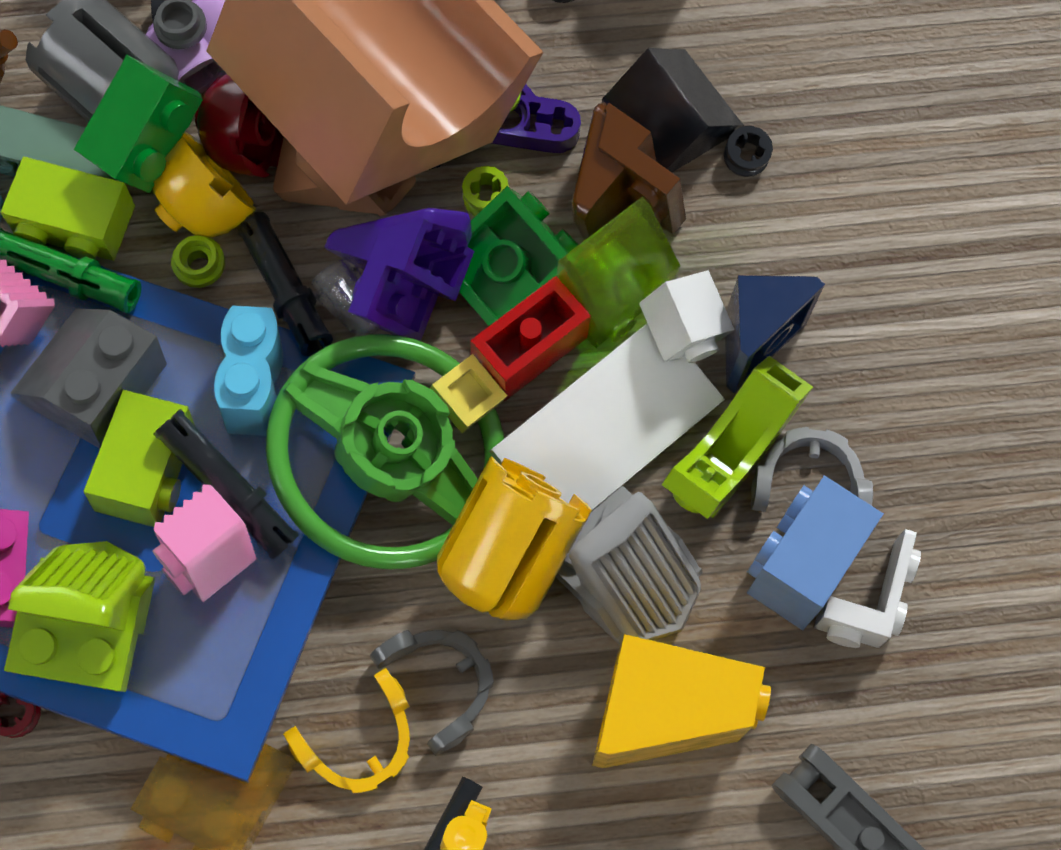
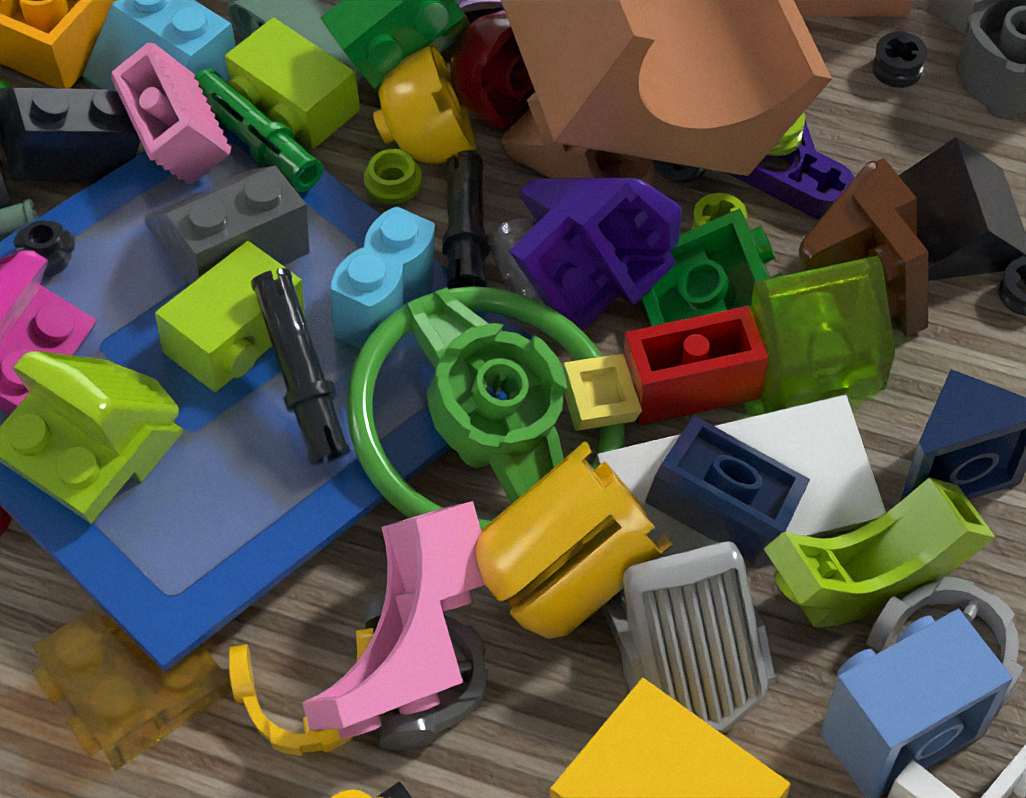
camera: 30 degrees right, 15 degrees down
bright pink brick [152,485,257,602] -> none
white brick [639,270,735,363] -> none
none -> bright pink arch [302,501,485,738]
none -> dark blue slope [645,415,810,568]

